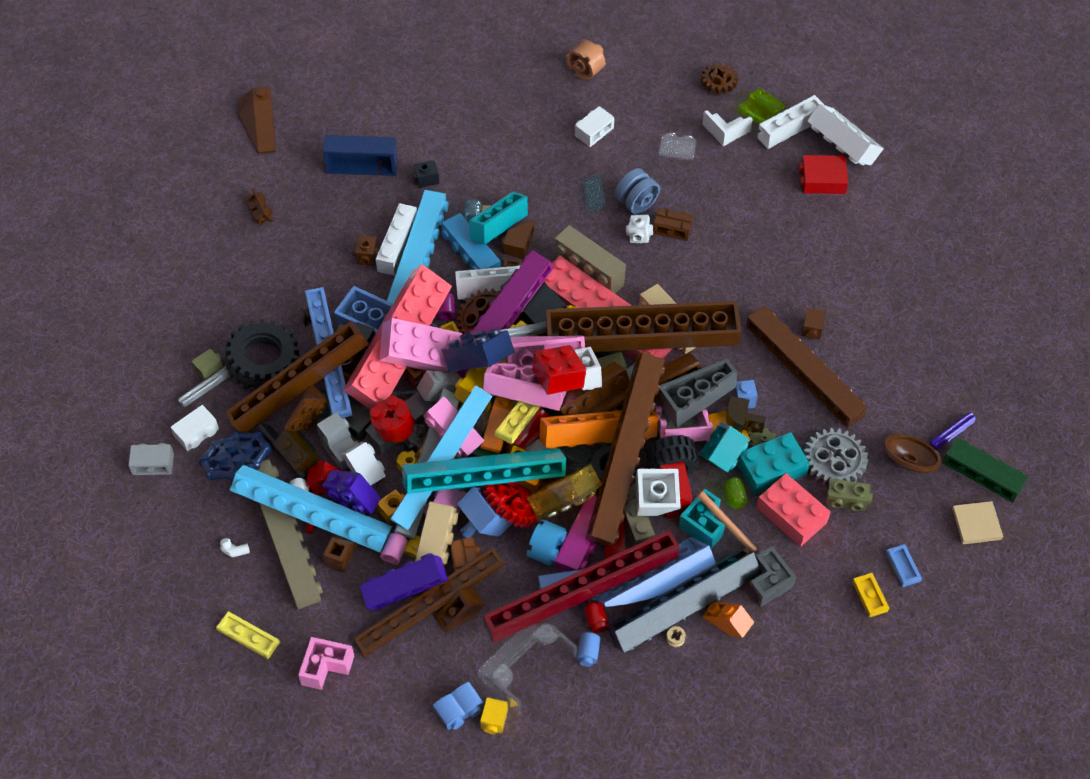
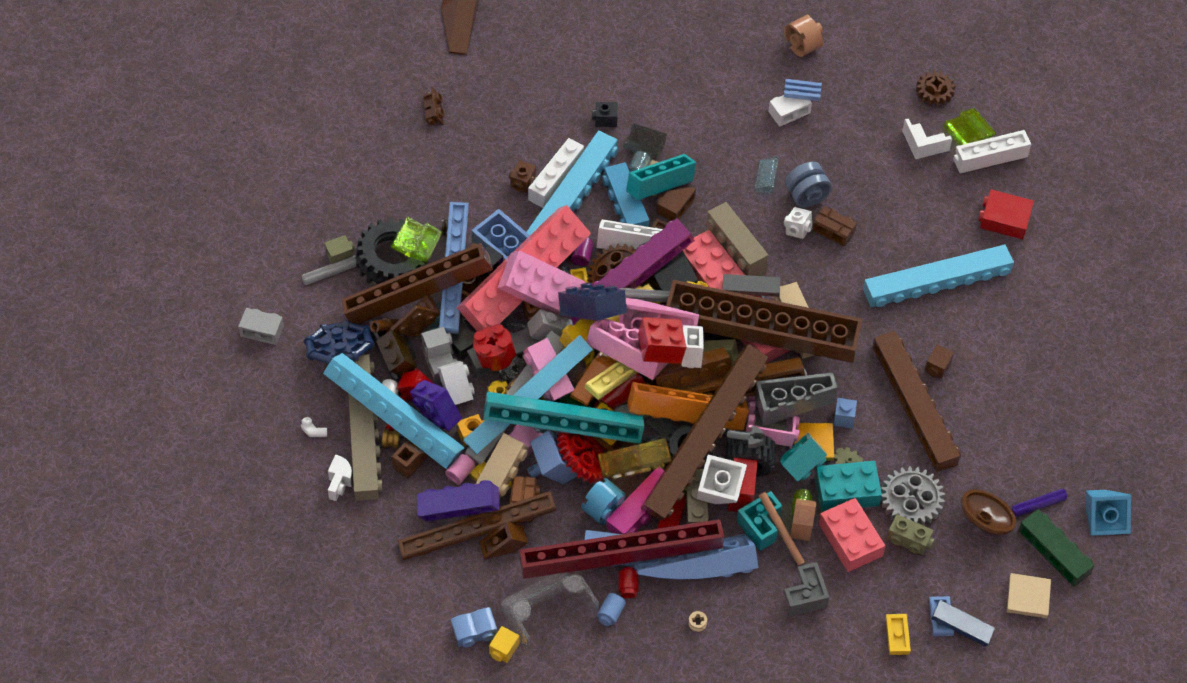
camera: 15 degrees right, 0 degrees up
white piece [171,405,219,451] -> none
light yellow tile [216,611,280,659] -> none
bright pink brick [298,637,354,690] -> none
dark blue piece [323,135,398,176] -> none
brick [607,548,762,653] -> none
clear bracket [659,133,697,161] -> none
orange slope [703,602,754,638] -> none
dark brown brick [726,396,766,434] -> none
white brick [807,104,884,165] -> none
none -> white brick [328,455,353,501]
none -> reddish brown axle [370,318,399,333]
none -> pearl gold wheel [382,428,400,449]
none -> clear neon green slope [391,216,442,262]
none -> clear smoke bracket [623,124,667,159]
none -> dark grey tile [722,274,780,297]
none -> dark grey bar [727,426,765,448]
none -> medium blue tile [784,79,822,101]
none -> nougat slope [790,499,816,541]
none -> medium azure brick [863,245,1014,307]
none -> tile [931,600,994,647]
none -> dark azure slope [1086,490,1131,535]

